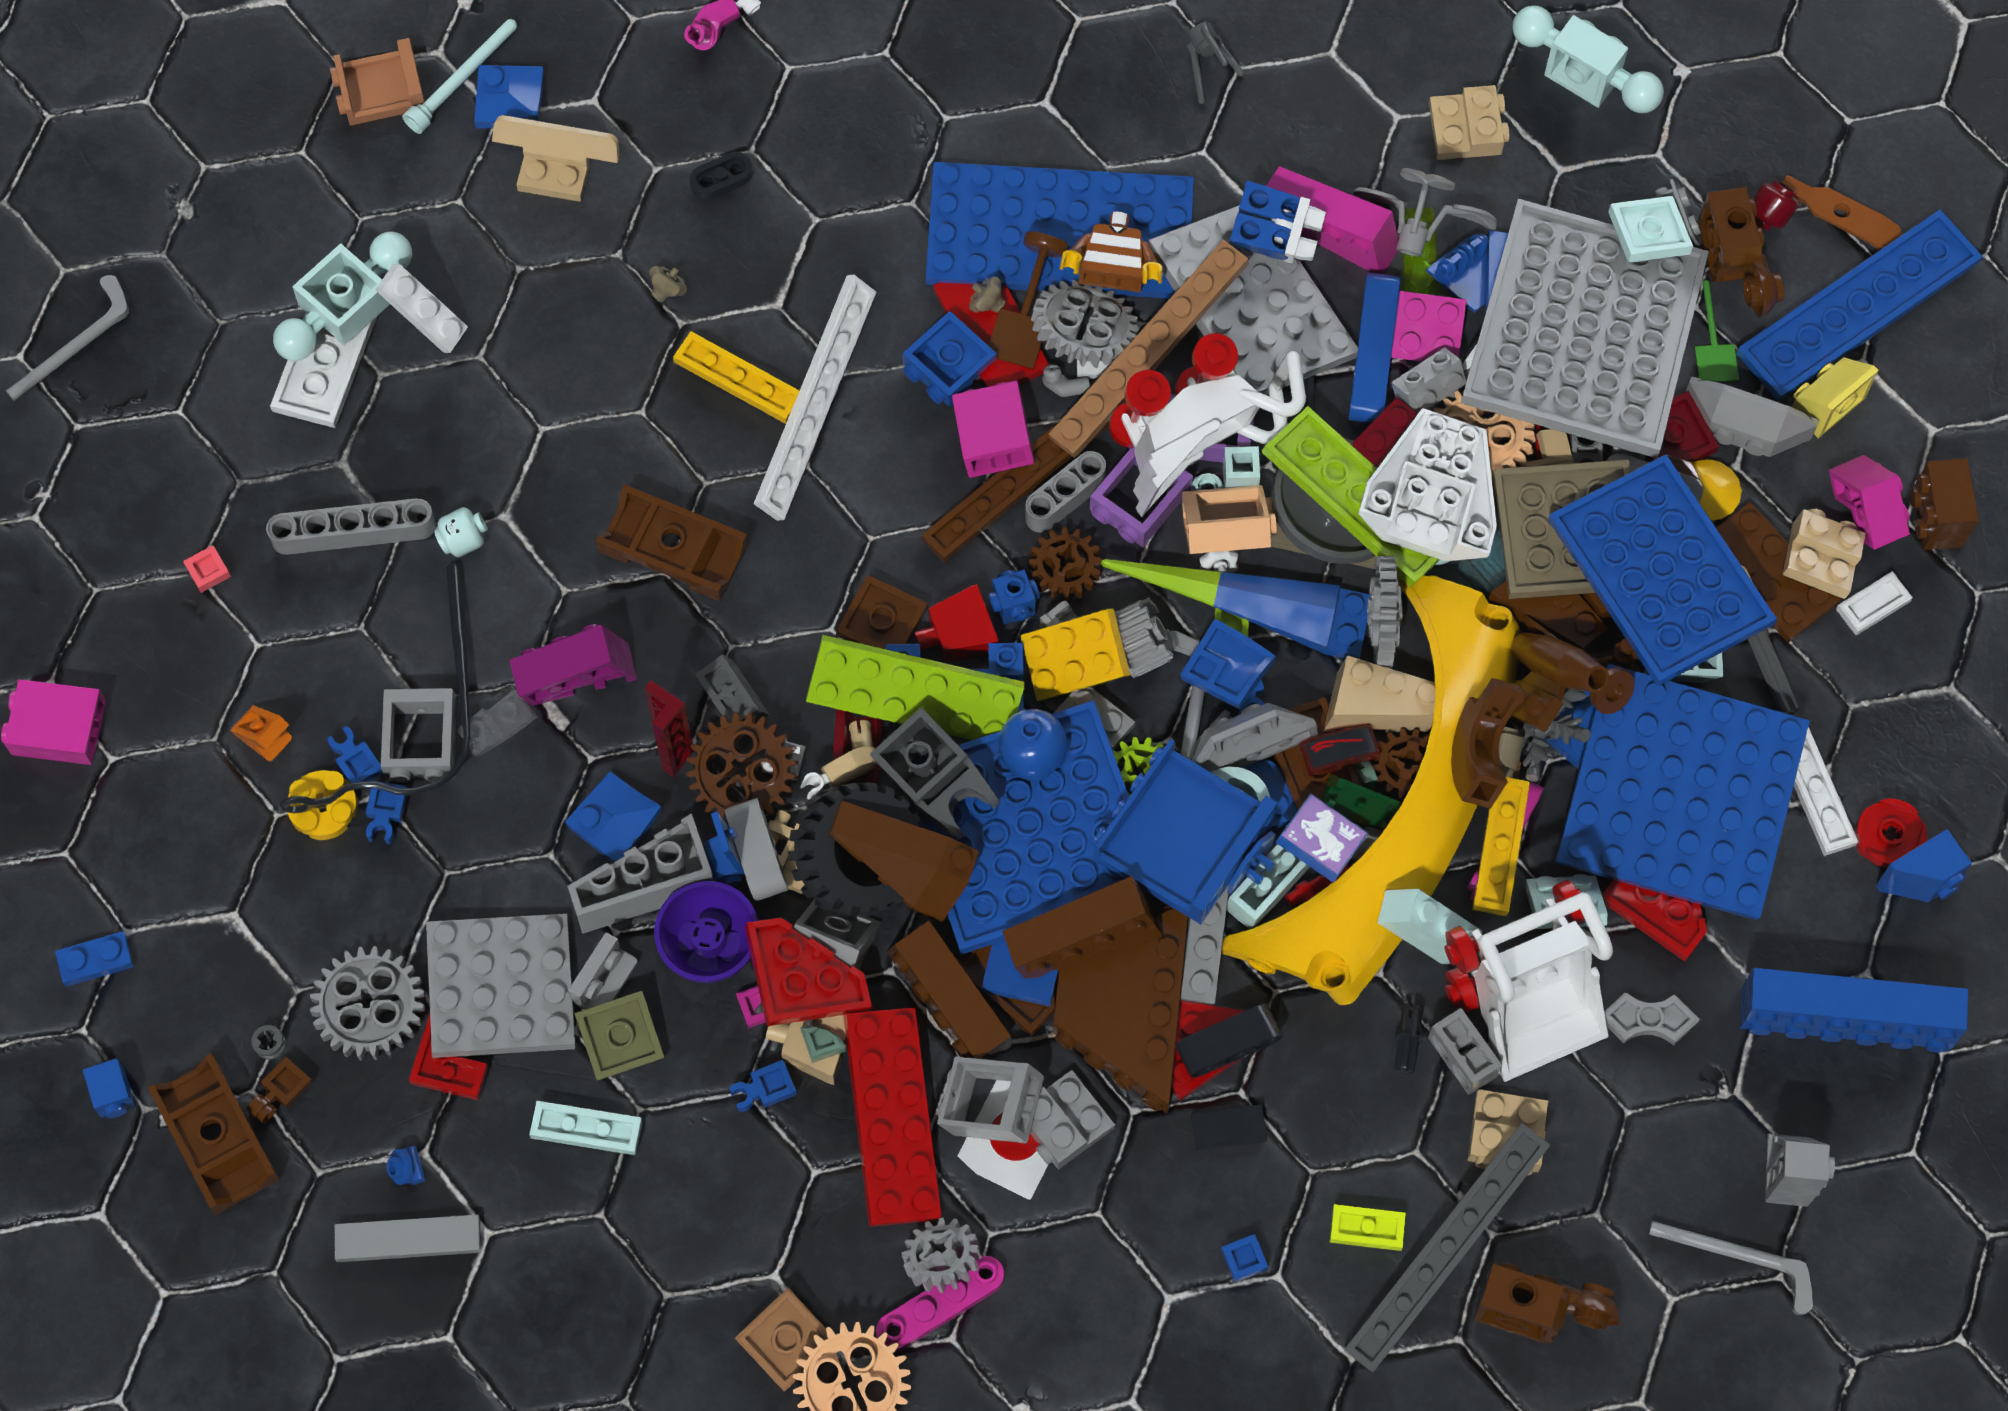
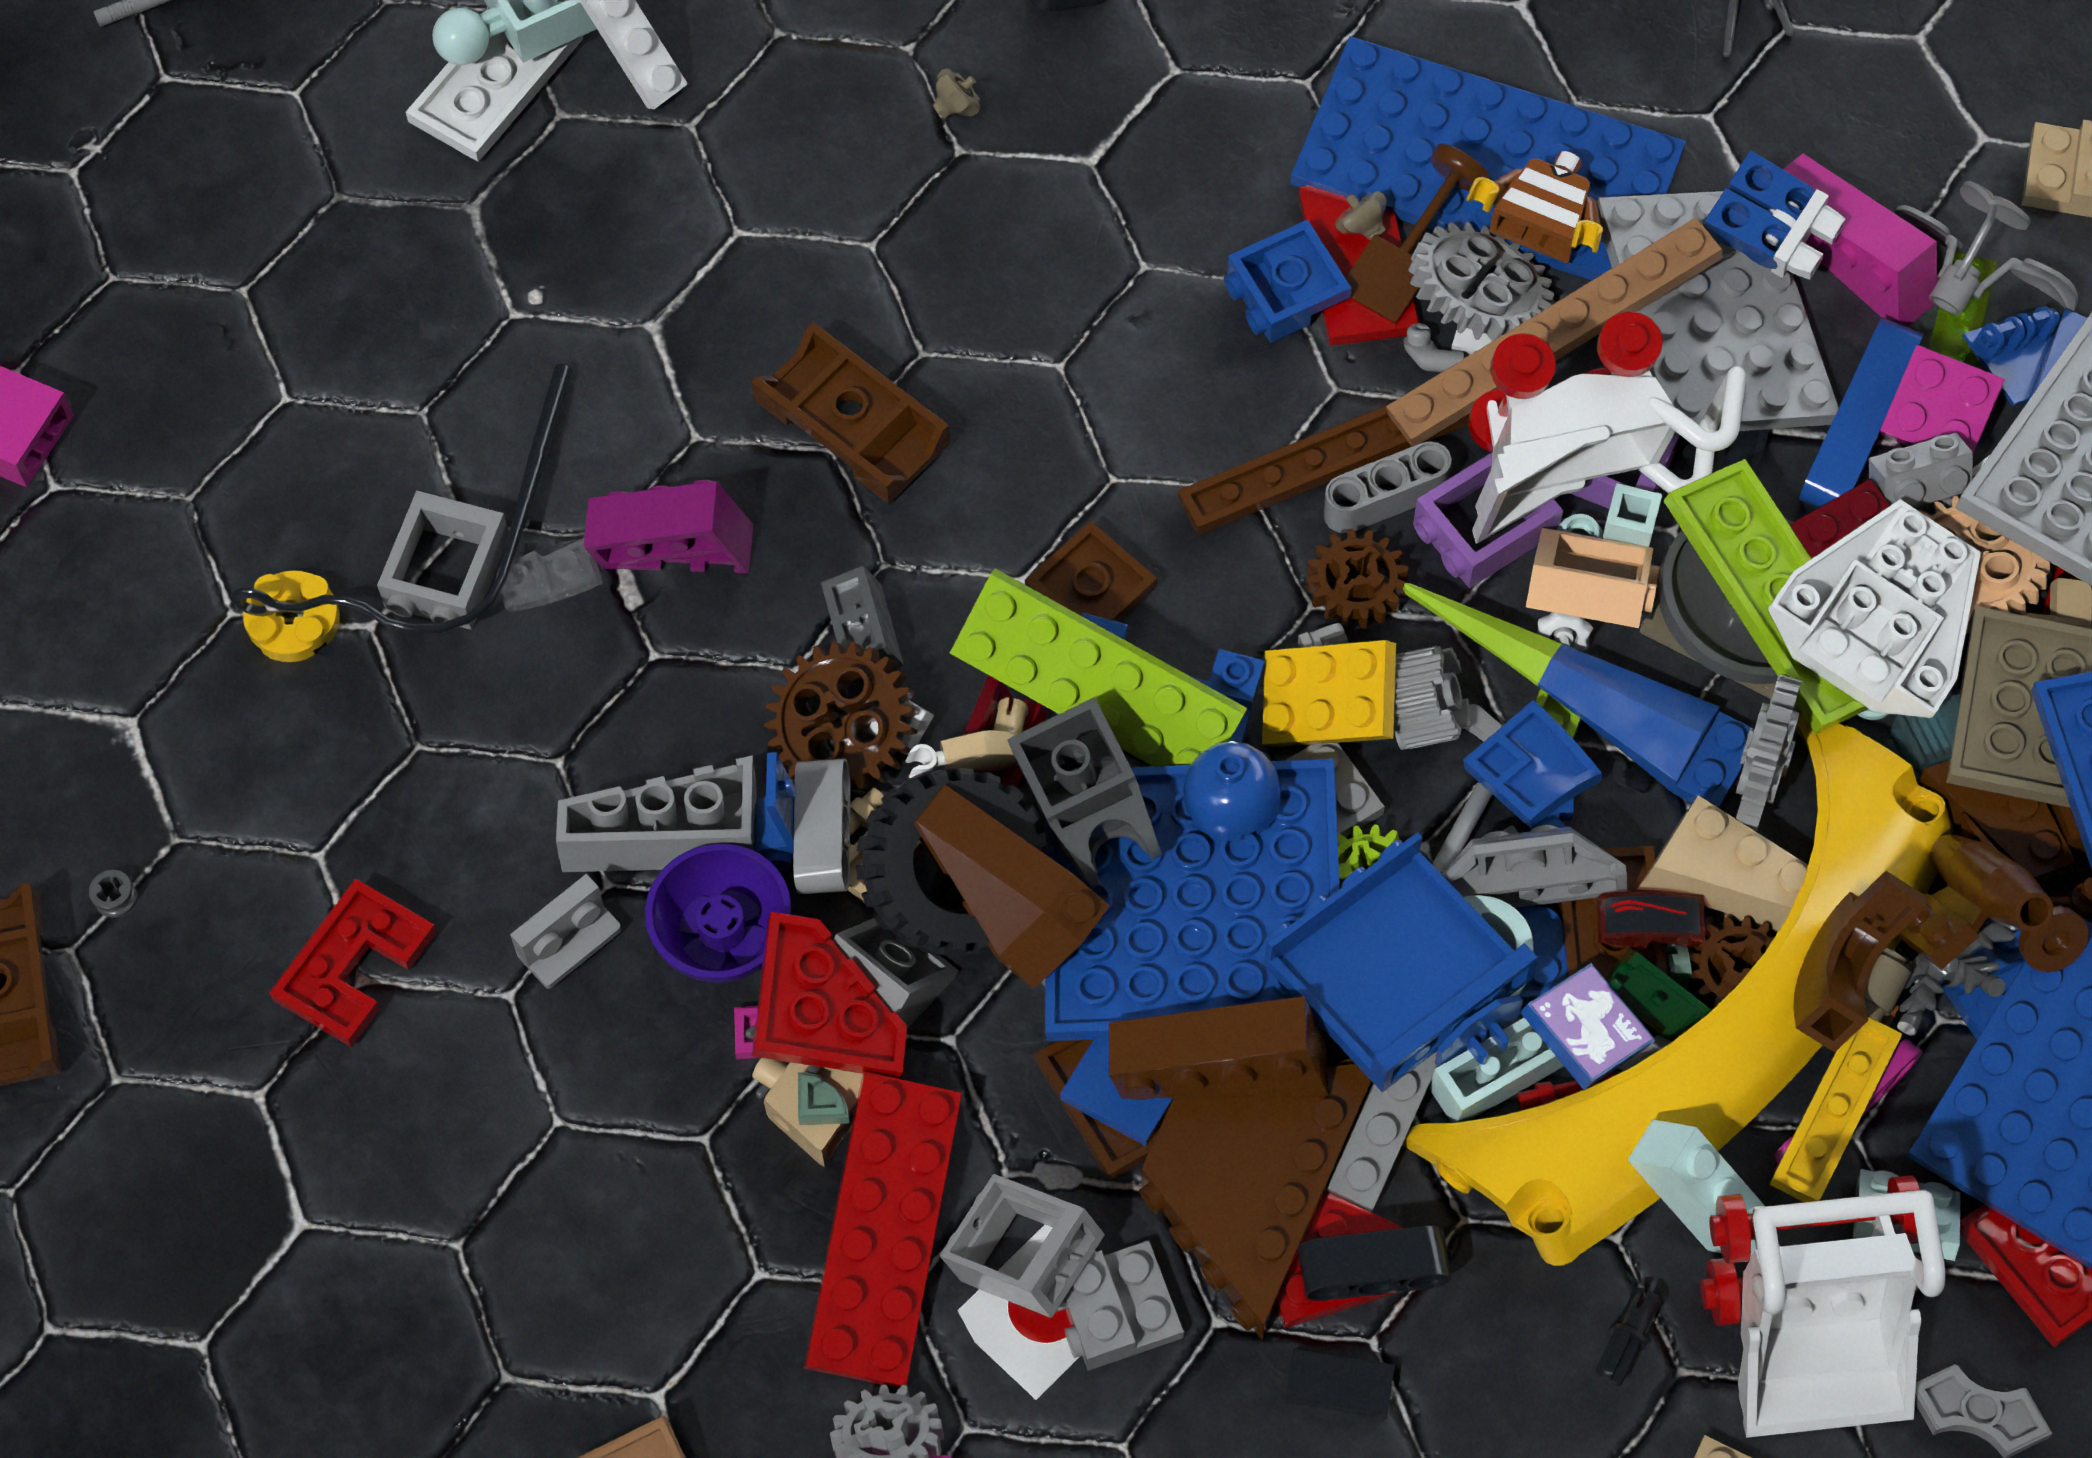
camera: 20 degrees right, 5 degrees down
coral plate [183,545,231,593] -> none
orange slope [230,705,292,761] -> none
reddish brown plate [246,1057,312,1124] -> none
light grey beam [266,498,436,555] -> none
light grey gear [310,946,426,1061] -> none
blue plate [327,726,383,791] -> none
light grey tile [334,1215,481,1262] -> none
blue plate [366,781,407,844] -> none
blue plate [387,1146,425,1185] -> none
light grey plate [426,914,575,1058] -> none
light aqua head [434,507,488,557] -> none
light aqua plate [529,1101,643,1155] -> none
blue plate [565,771,662,863] -> none
olive plate [574,991,664,1081] -> none
dark red fence [644,680,694,778] -> none
yellow plate [673,331,799,424] -> none
blue plate [729,1060,797,1112] -> none
white tile [754,275,876,521] -> none
reddish brown wedge [886,921,1011,1059] -> none
red torso [914,584,999,662] -> none
dark pink brick [952,381,1035,478] -> none
blue brick [988,569,1040,625] -> none
light grey brick [1428,1008,1502,1095] -> none

